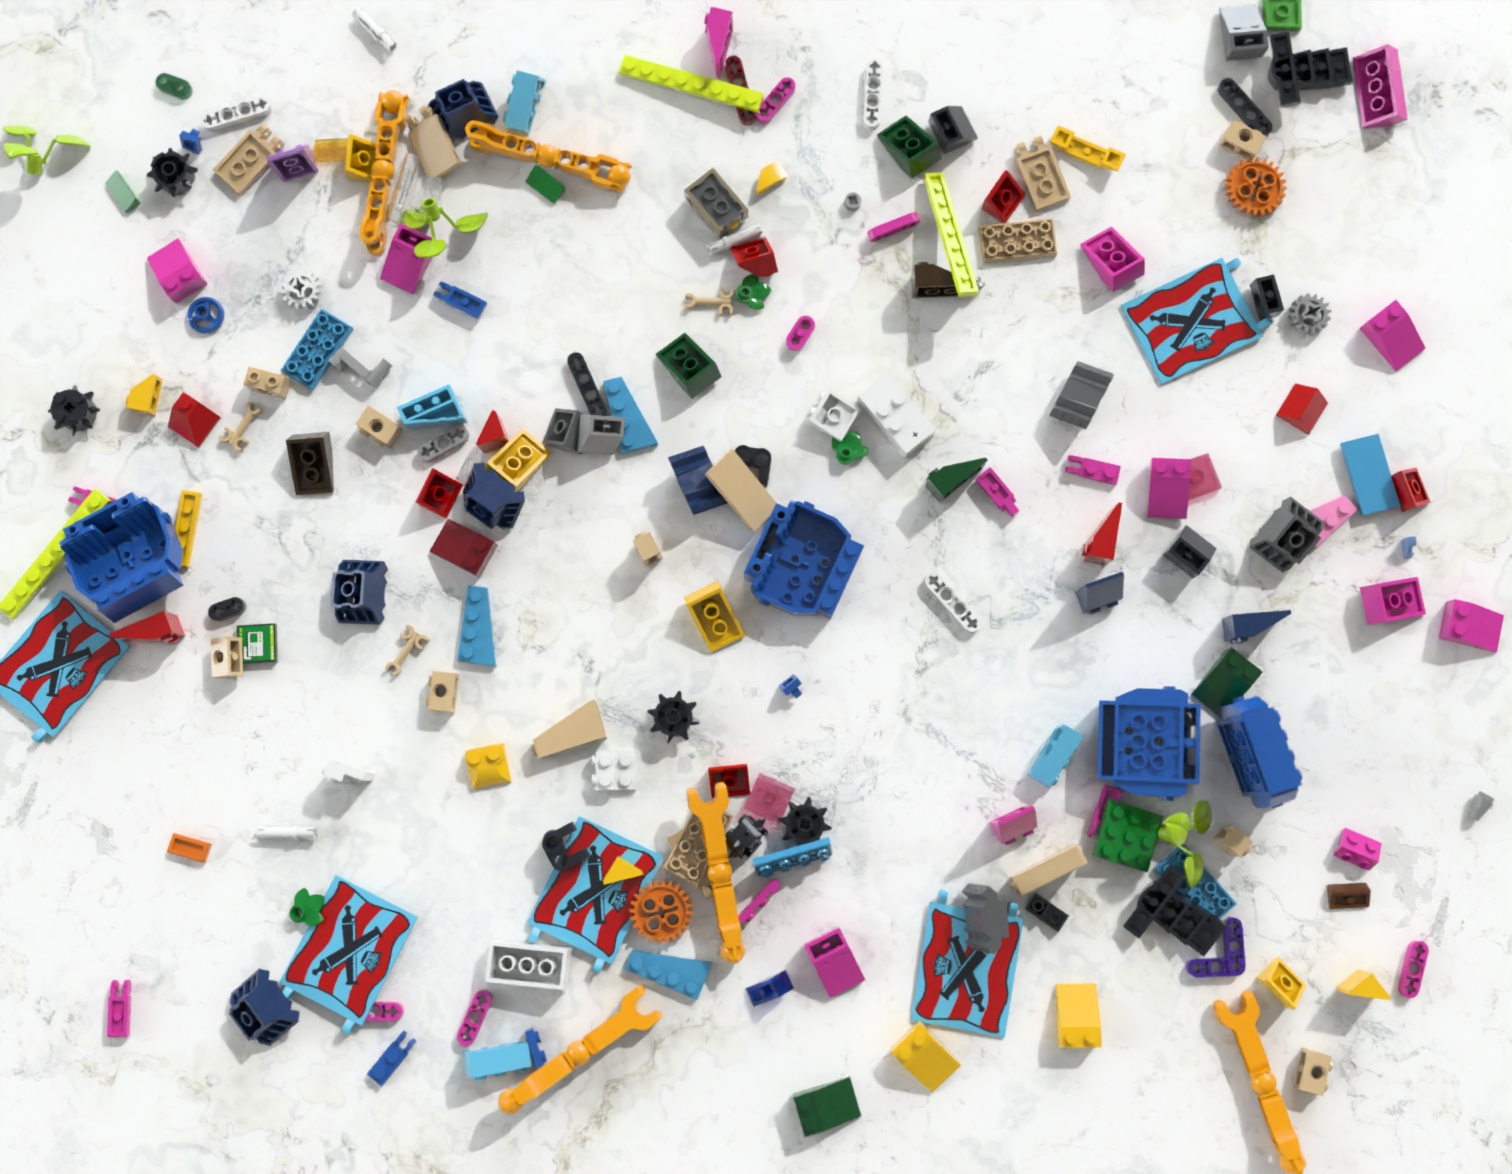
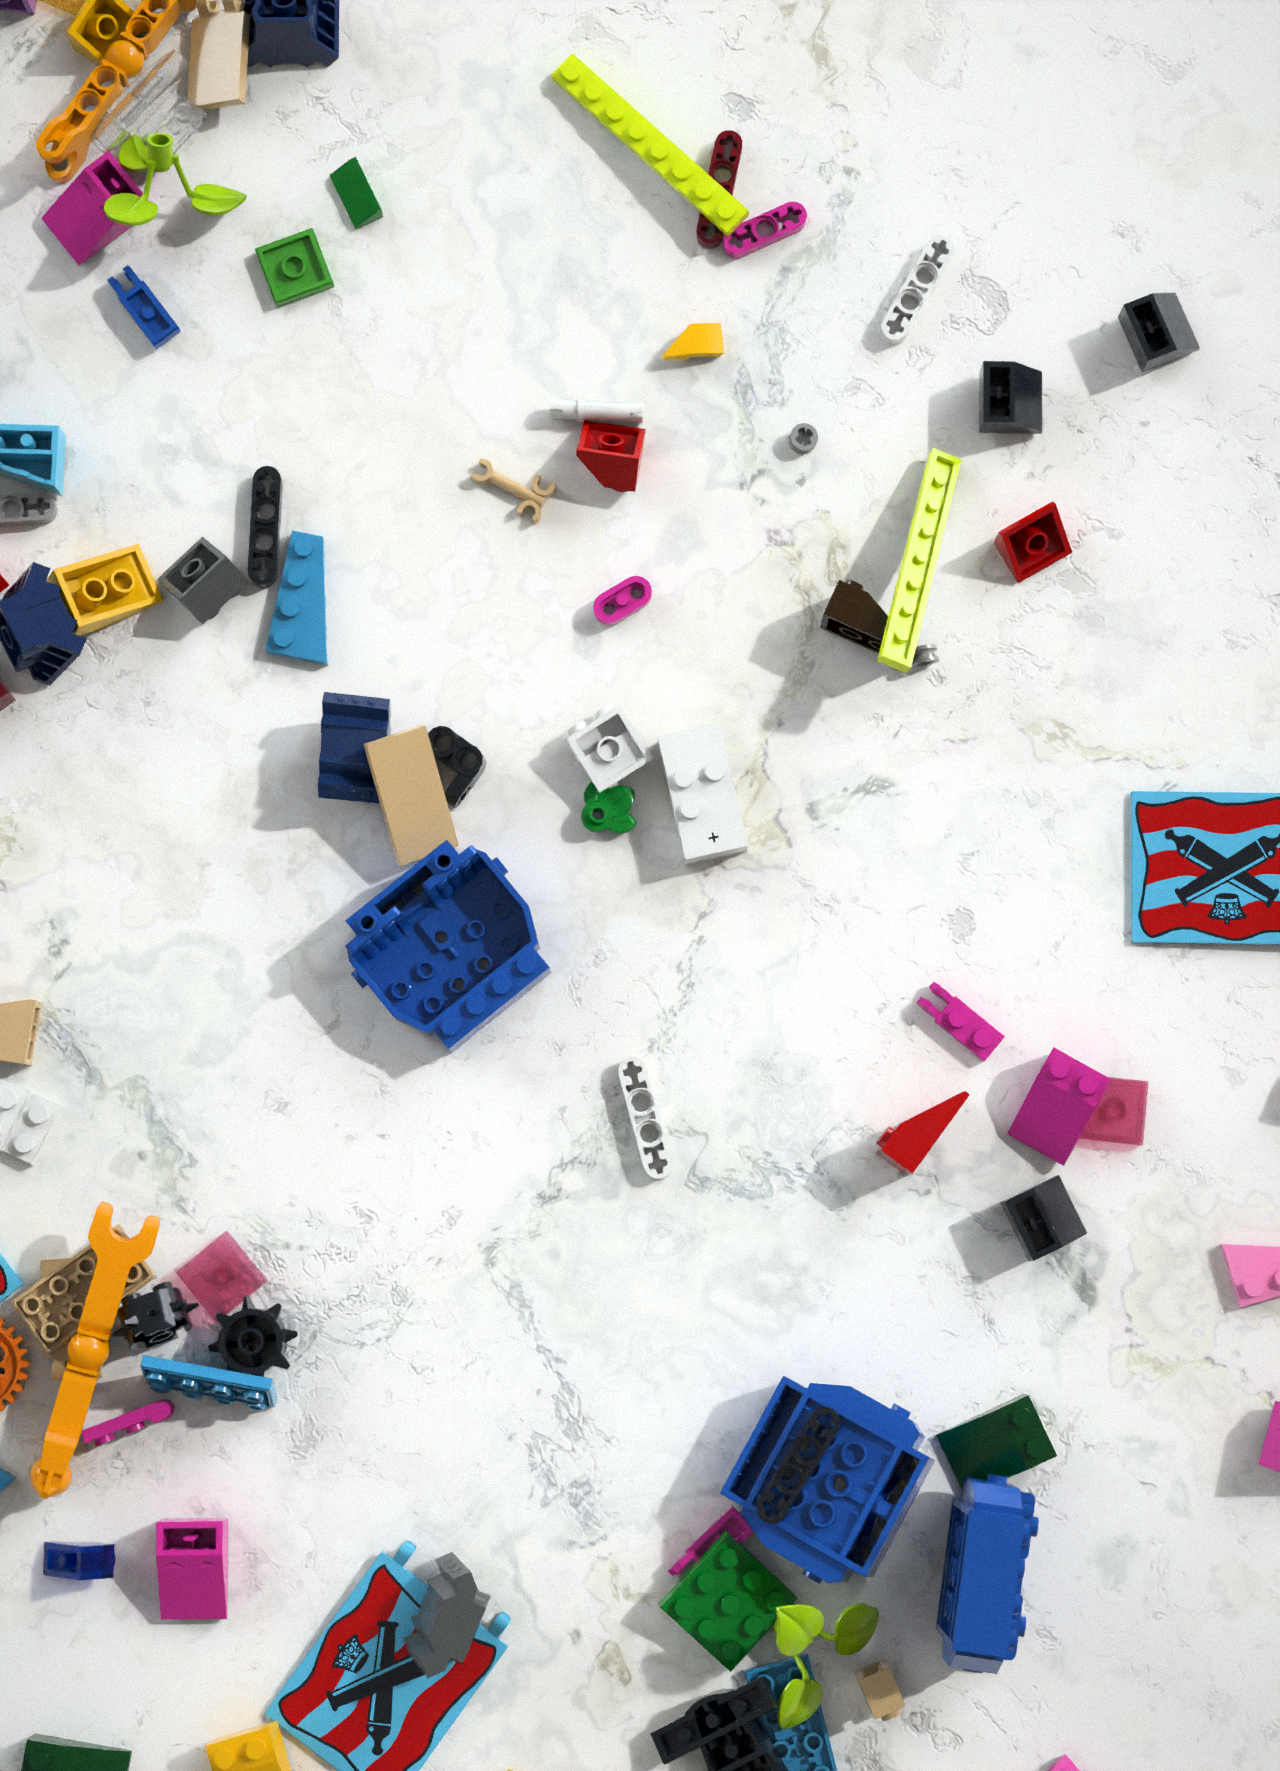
camera: 25 degrees right, 0 degrees up
light orange piece [465,121,632,193] -> none
red slope [476,410,509,453] -> none
medium azure wedge [503,70,546,133] -> none
light grey slope [577,414,625,455] -> none
tan brick [633,532,663,566] -> none
black brick [647,691,700,743] -> none
dark green slope [655,332,722,399] -> none
piece [684,168,749,239] -> none
yellow slope [684,580,745,653] -> none
dark pink slope [704,7,733,79] -> none
red slope [708,764,750,798] -> none
green plate [735,274,771,310] -> none
blue tile [778,674,802,699] -> none
dark pink beam [867,212,920,242] -> none
dark green slope [877,115,942,179] -> none
dark green slope [925,457,988,503] -> none
dark pink hinge [975,467,1019,517] -> none
tan tile [978,218,1057,264] -> none
dark pink slope [990,805,1037,845] -> none
tan slope [1010,844,1088,895] -> none
tan tile [1015,135,1071,212] -> none
black slope [1025,892,1069,933] -> none
medium azure wedge [1027,724,1084,787] -> none
dark grey slope [1049,361,1114,429] -> none
yellow slope [1050,125,1126,172] -> none
dark blue slope [1075,571,1124,615] -> none
dark pink slope [1080,226,1145,292] -> none
dark blue slope [1222,610,1291,645] -> none
dark grey slope [1249,497,1324,573] -> none
none -> bright green tile [255,228,335,308]
none -> black beam [757,1407,842,1523]
none -> black slope [1118,292,1200,372]

